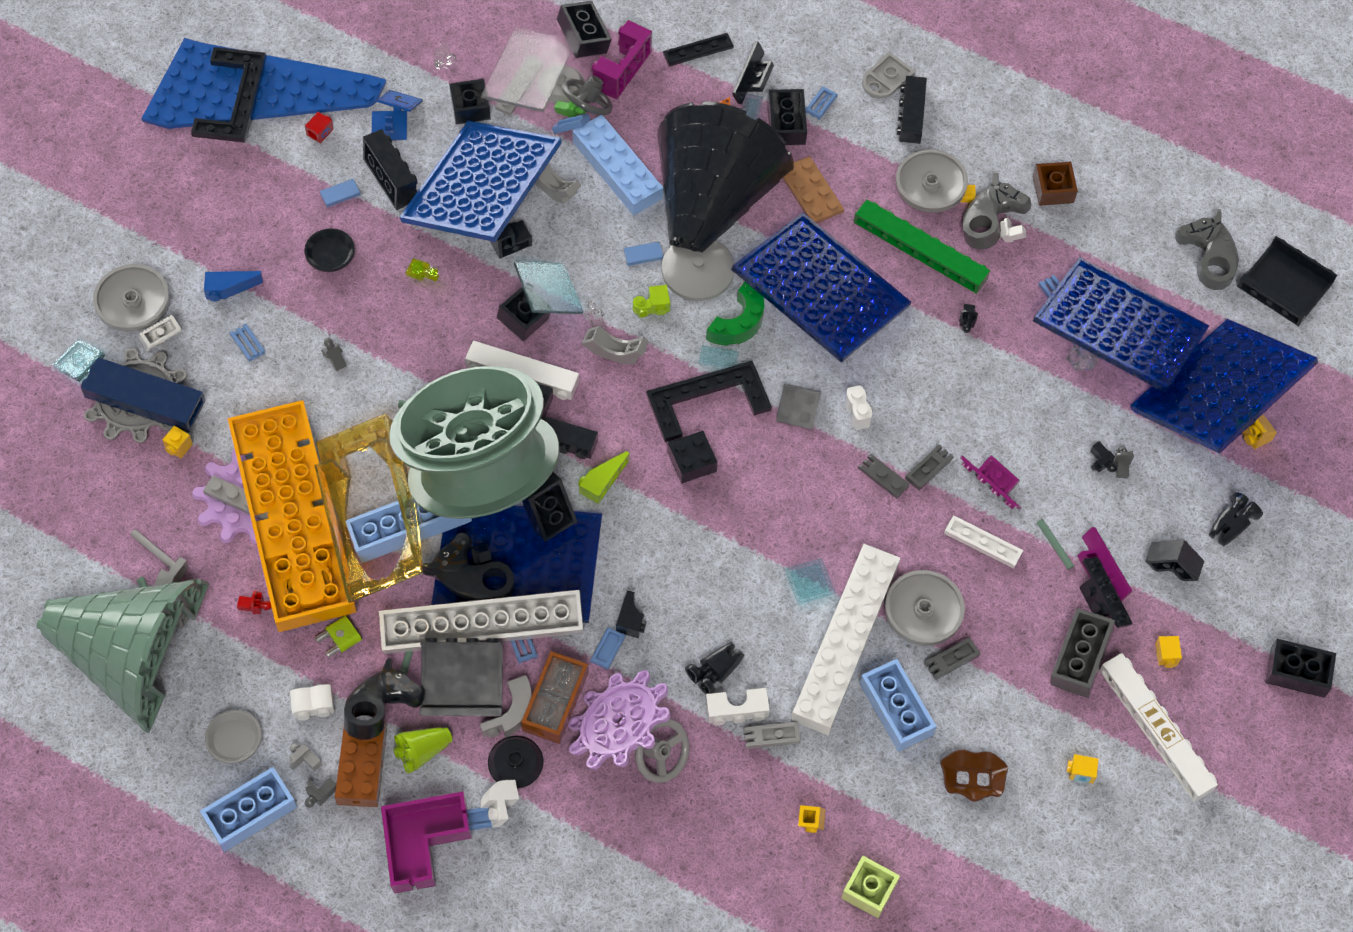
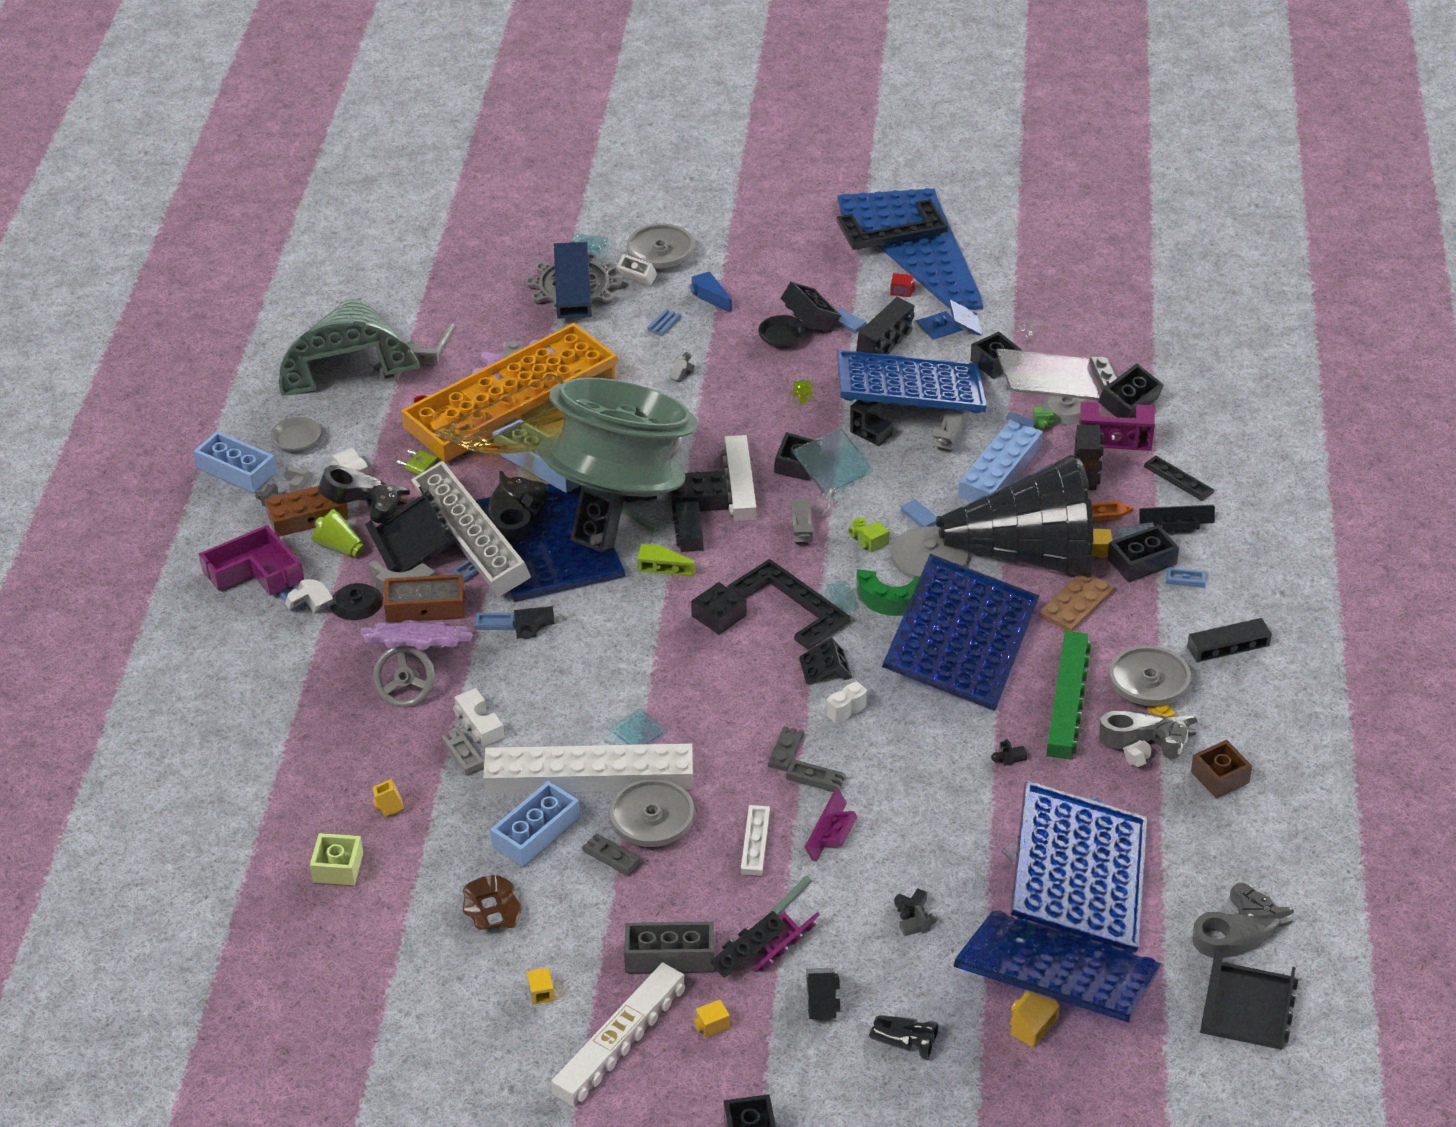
camera: 70 degrees right, 20 degrees down
yellow brick [162,426,193,458] -> none
dark grey piece [562,75,613,116] -> none
black piece [685,642,745,694] -> none
light grey tile [862,52,916,99] -> none
none -> black brick [780,281,842,332]
none -> black brick [1074,424,1104,490]
none -> hinge [1089,357,1116,390]

